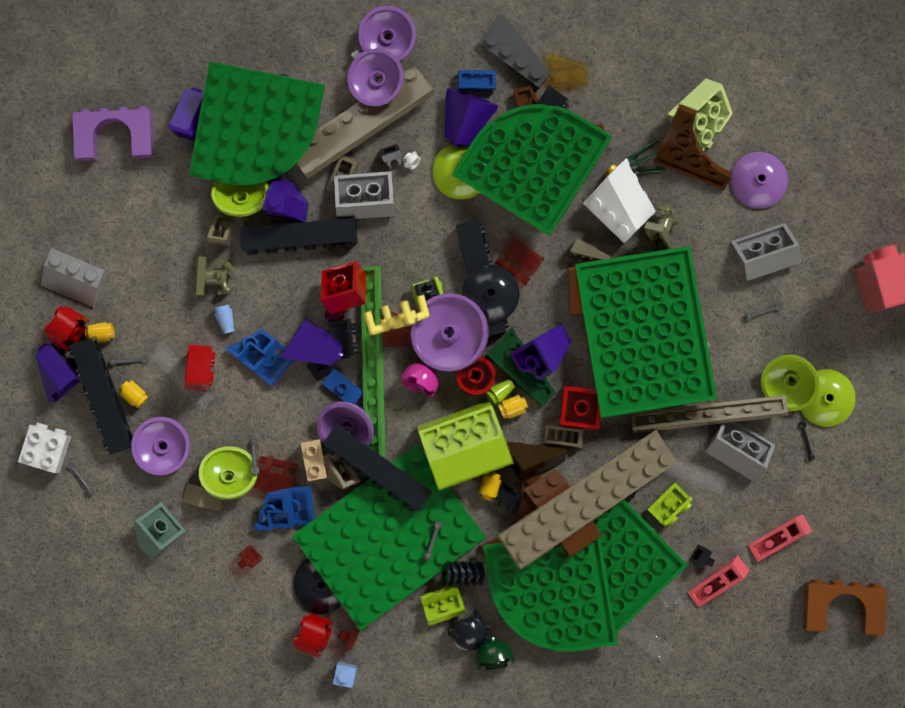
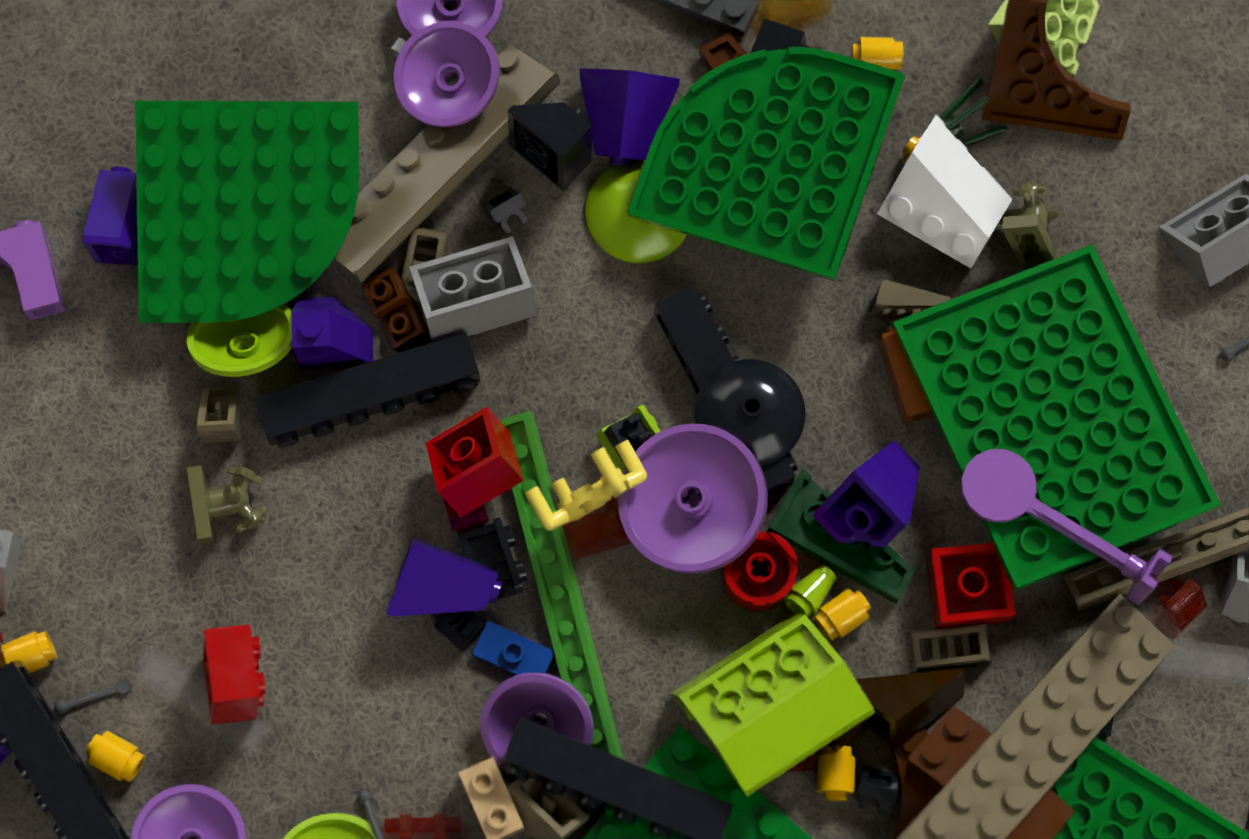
camera: 20 degrees left, 10 degrees down
light blue cone [214,304,235,334] -> none
blue slope [225,329,294,387] -> none
dark pink cylinder [399,362,439,398] -> none
white plate [403,152,421,170] -> none
blue plate [458,70,496,91] -> none
clear red plate [495,237,545,285] -> none
lime bracket [647,482,693,526] -> none
medium lavender dish [730,152,788,209] -> none
none -> reddish brown slope [361,268,429,353]
none -> black slope [507,102,592,191]
none -> yellow brick [851,37,903,70]
none -> medium lavender piece [961,449,1173,605]
none -> clear red tile [1158,579,1207,631]

